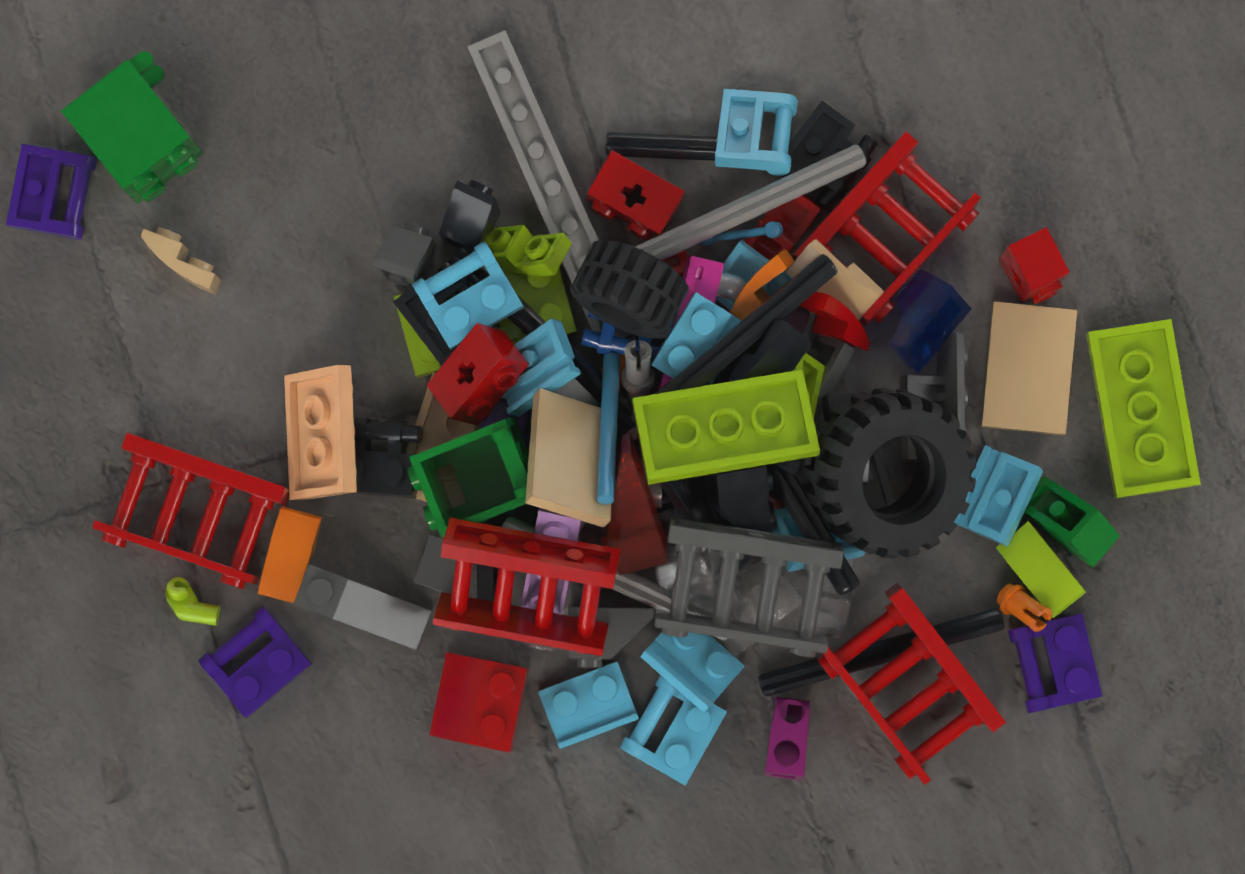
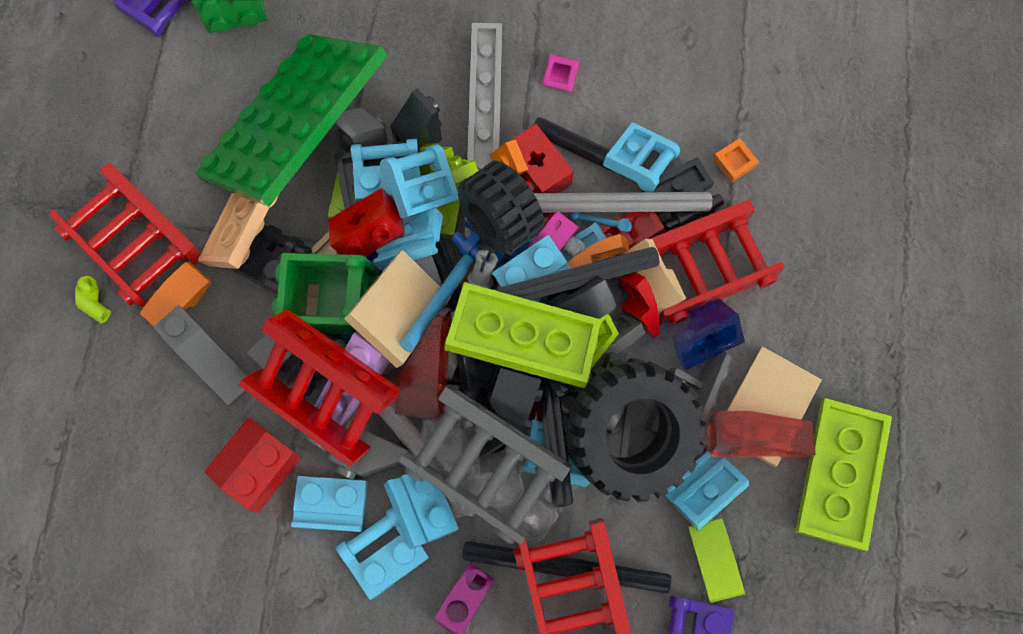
camera: 15 degrees right, 10 degrees down
tan slope [141,227,222,295] -> none
dark purple plate [198,606,312,718] -> none
orange pin [997,583,1052,632] -> none
red brick [998,227,1070,305] -> none
green slope [1024,475,1120,568] -> none
none -> green plate [195,34,388,207]
none -> medium azure plate [380,144,459,219]
none -> orange plate [489,140,528,175]
none -> dark pink slope [542,54,580,92]
none -> clear red slope [707,411,816,457]
none -> orange plate [713,138,759,183]

